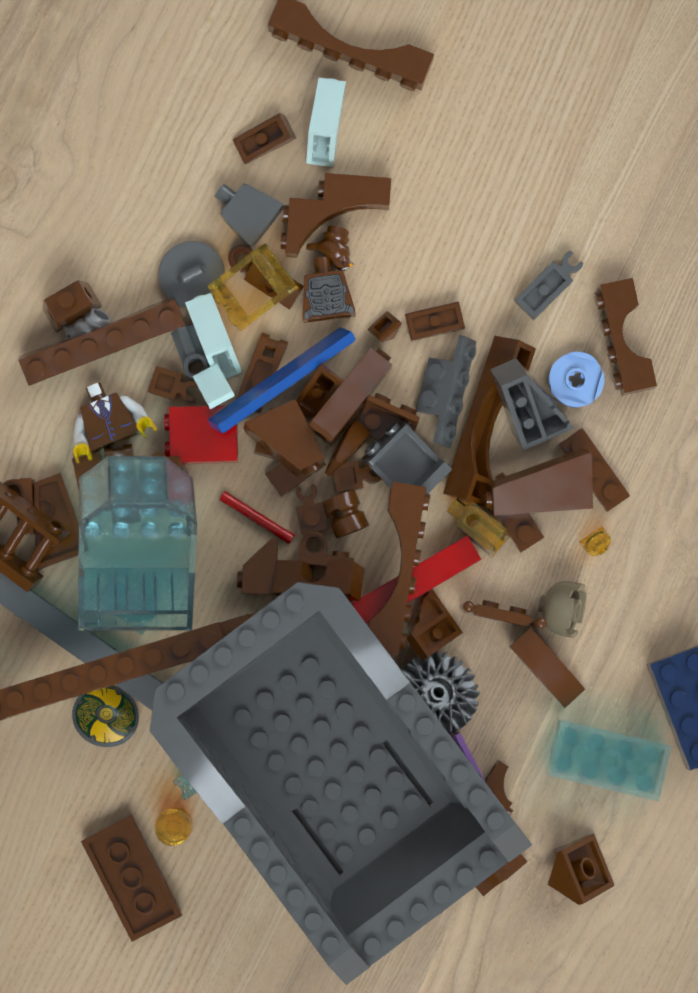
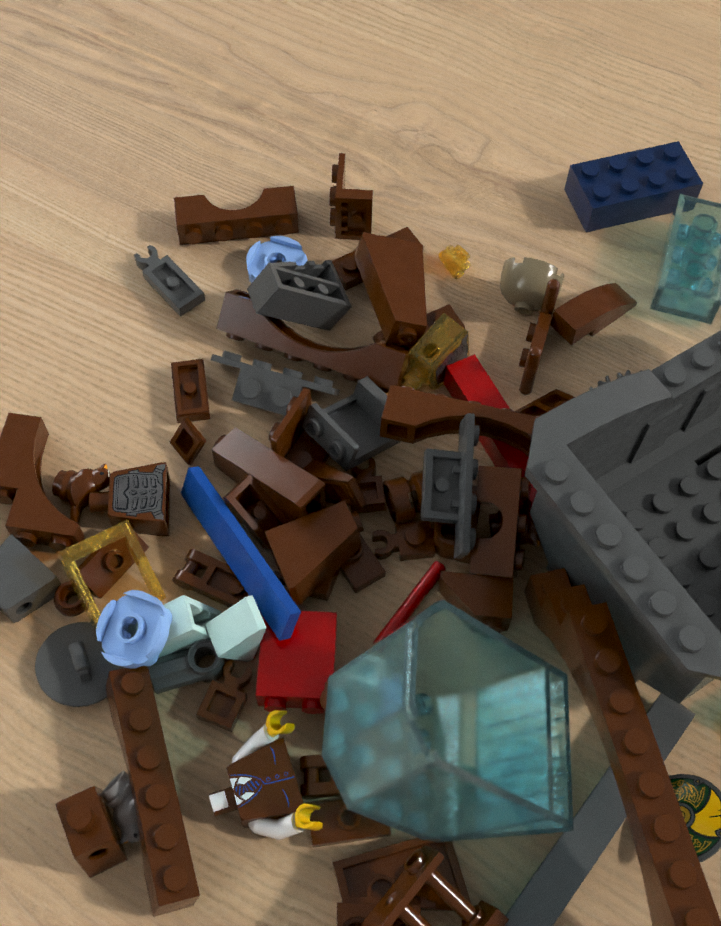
camera: 90 degrees left, 25 degrees down
none -> light blue plate [96,590,172,669]
none -> reddish brown bracket [329,153,373,240]
none -> dark grey bracket [421,413,479,559]

